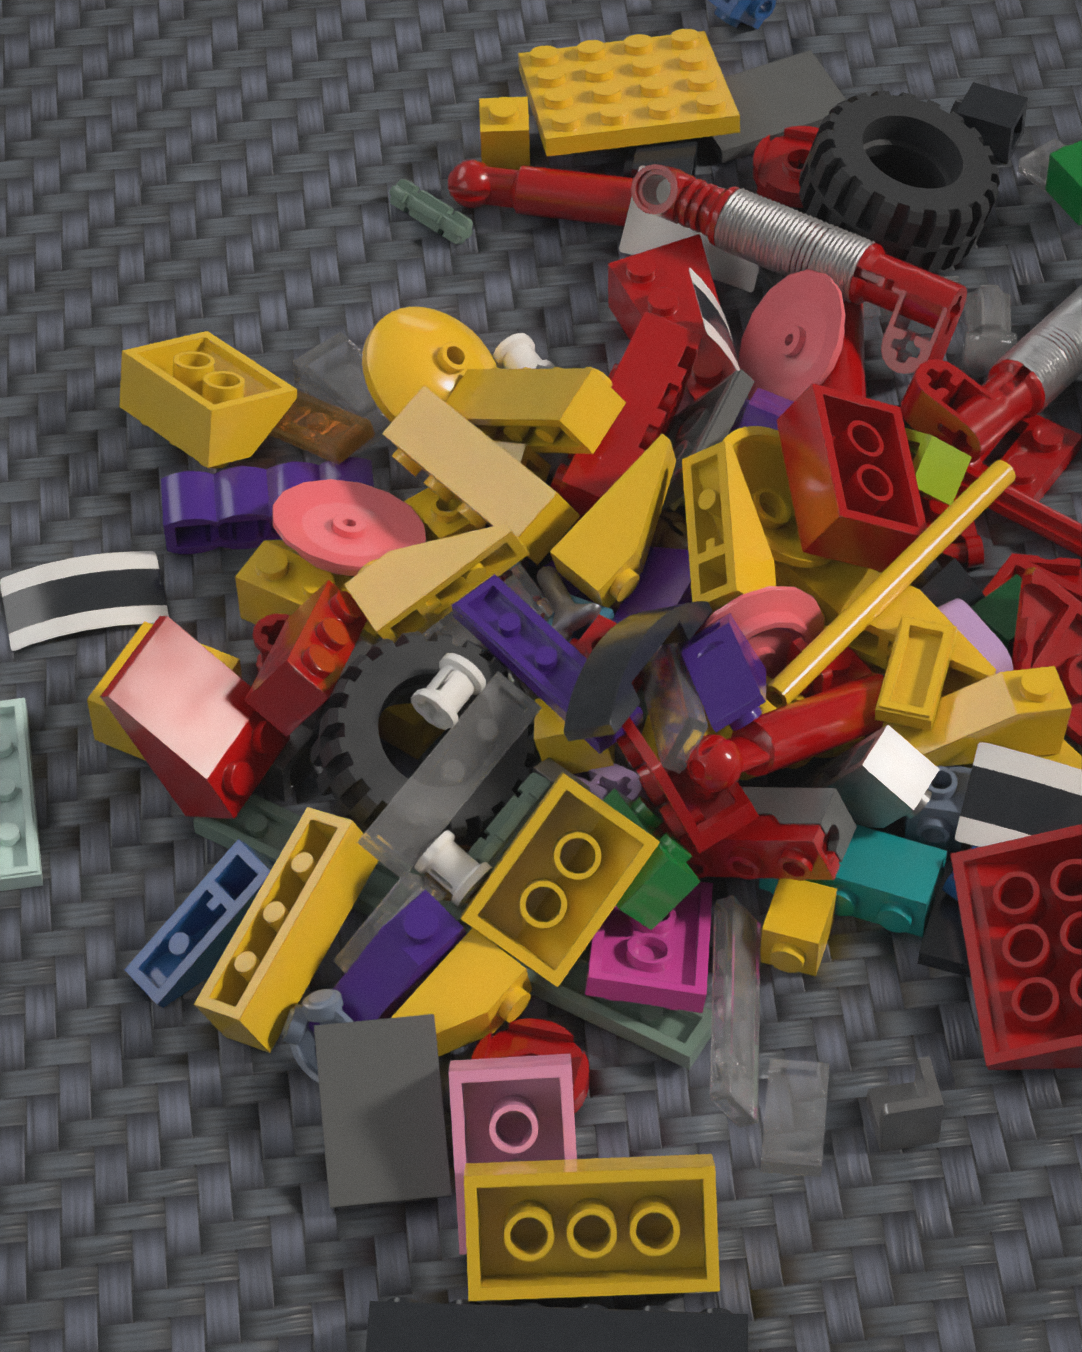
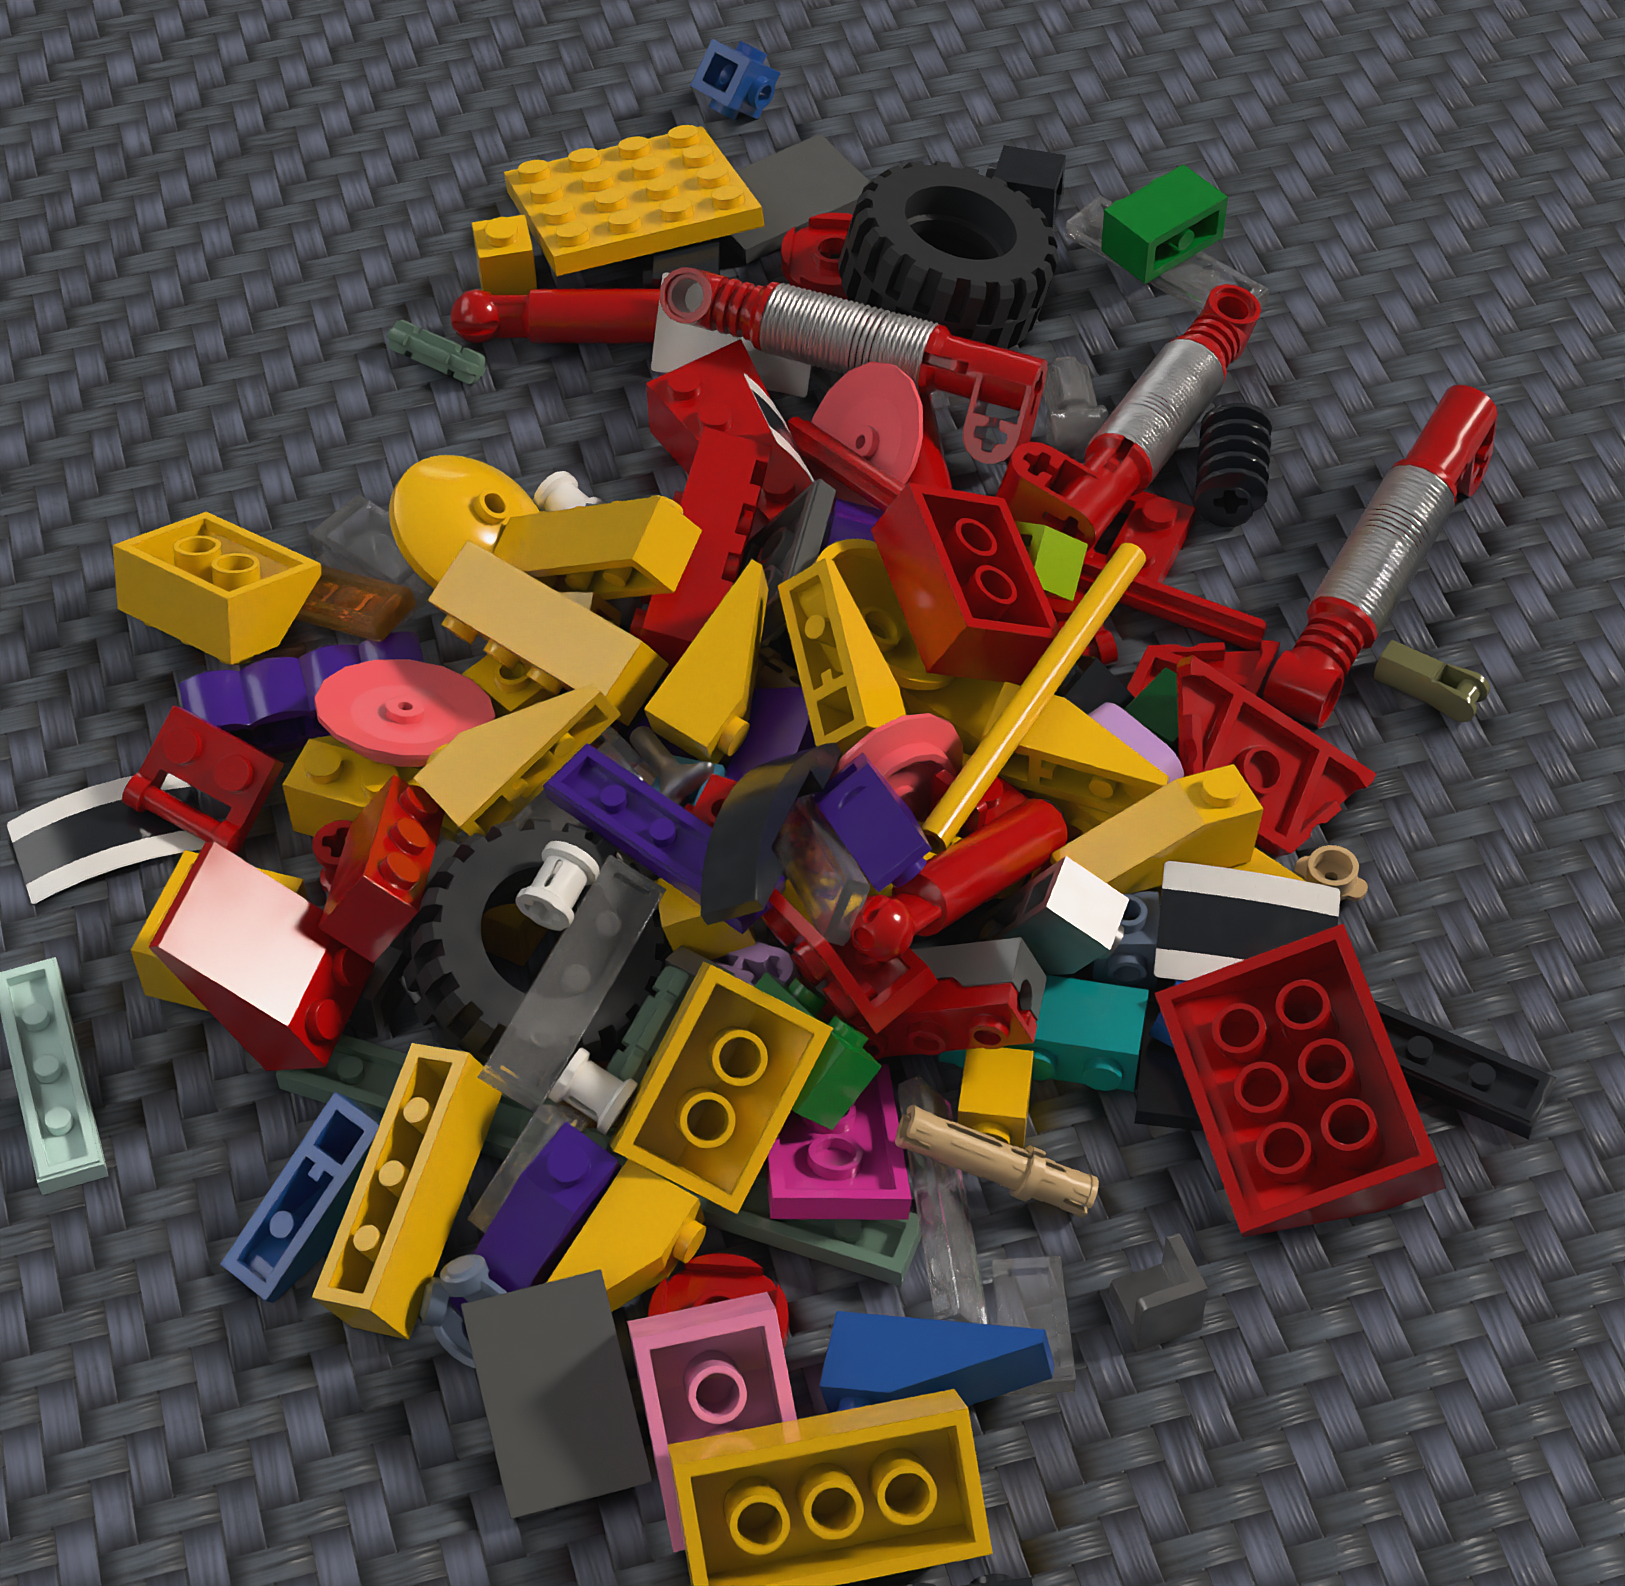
camera: 10 degrees left, 0 degrees up
yellow tile [875,615,957,731] -> none
none -> red plate [122,705,285,855]
none -> red axle [787,416,905,512]
none -> blue slope [819,1311,1055,1413]
none -> tan pin [895,1105,1099,1218]

